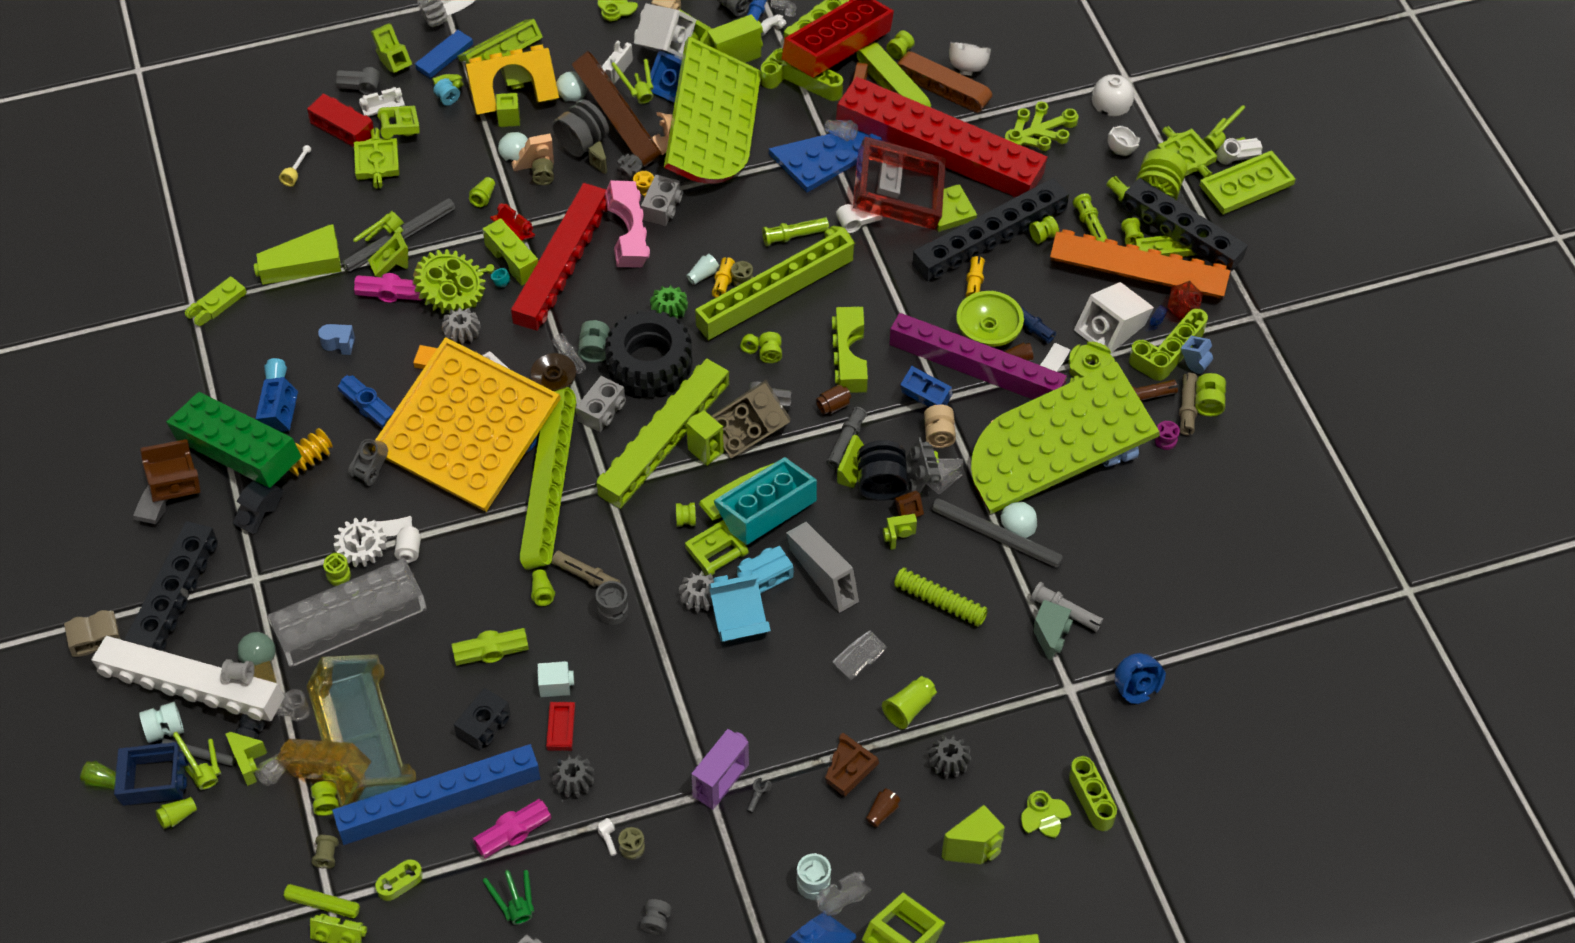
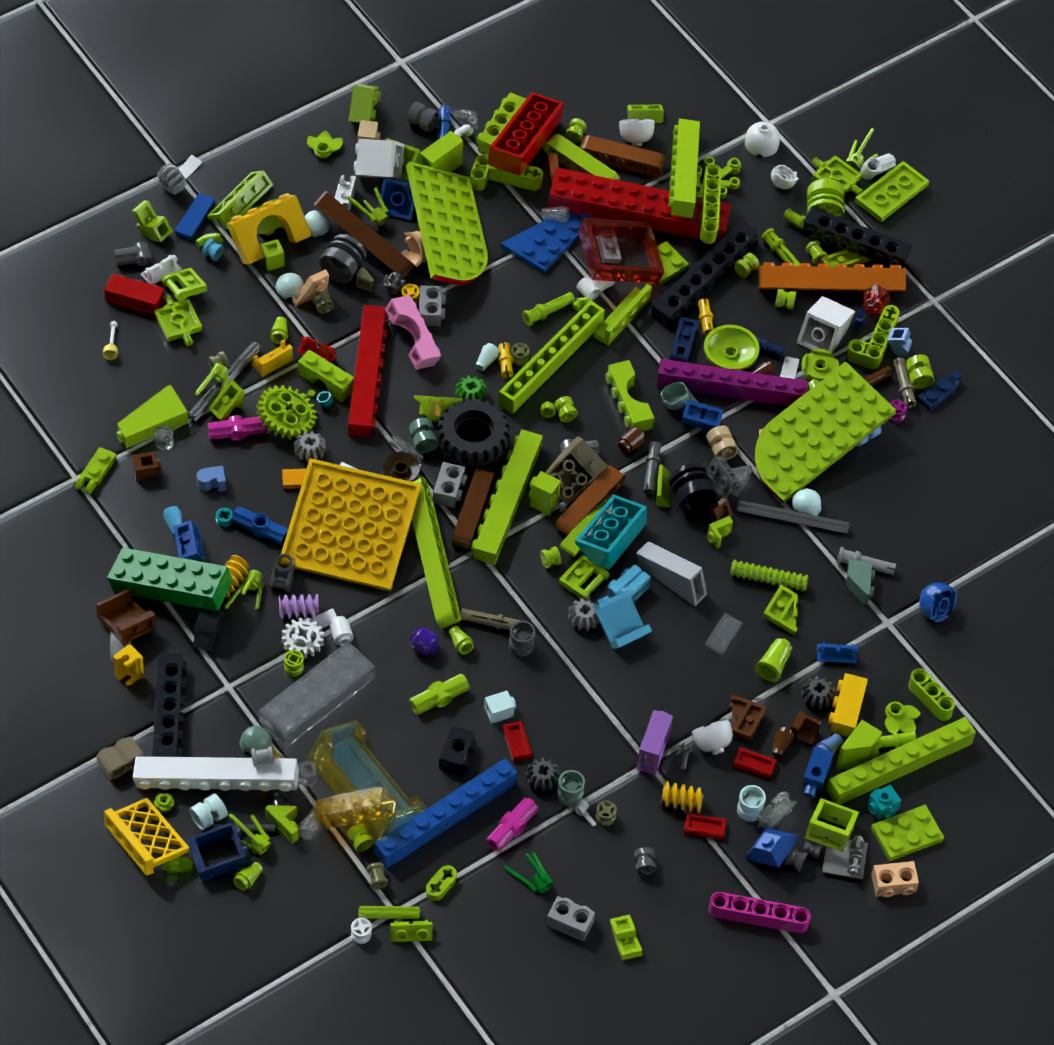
camera: 20 degrees left, 0 degrees up
none -> yellow fence [104,798,189,876]
none -> yellow hinge [113,644,145,686]
none -> reddish brown brick [132,452,162,482]
none -> clear wheel [154,426,174,450]
none -> lime plate [154,793,174,812]
none -> olive wheel [208,351,230,370]
none -> teal bush [216,508,233,527]
none -> lime plant [224,570,265,610]
none -> yellow hinge [252,340,293,377]
none -> lavender piece [279,594,319,620]
none -> white wheel [351,918,372,944]
none -> dark purple head [409,627,440,657]
none -> lime hat [414,395,463,422]
none -> reddish brown beam [452,468,495,550]
none -> dark orange beam [555,465,626,536]
none -> sand green wheel [557,770,585,807]
none -> lime fence [593,284,652,346]
none -> lime slope [627,105,664,123]
none -> yellow piece [660,781,704,814]
none -> sand green hair [661,382,691,410]
none -> lime brick [668,118,700,218]
none -> dark blue plate [669,317,699,363]
none -> red tile [684,813,727,840]
none -> white cylinder [692,720,733,755]
none -> lime beam [700,164,722,244]
none -> red tile [733,747,777,779]
none -> lime wing [762,585,798,635]
none -> lime wheel [775,289,796,310]
none -> reddish brown panel [791,711,821,746]
none -> blue torso [802,747,833,799]
none -> medium blue cone [816,734,843,755]
none -> blue hinge [817,642,858,664]
none -> lime brick [826,717,976,805]
none -> yellow brick [828,673,868,737]
none -> teal brick [868,785,902,820]
none -> lime pin [879,731,916,749]
none -> dark blue hinge [917,371,962,411]

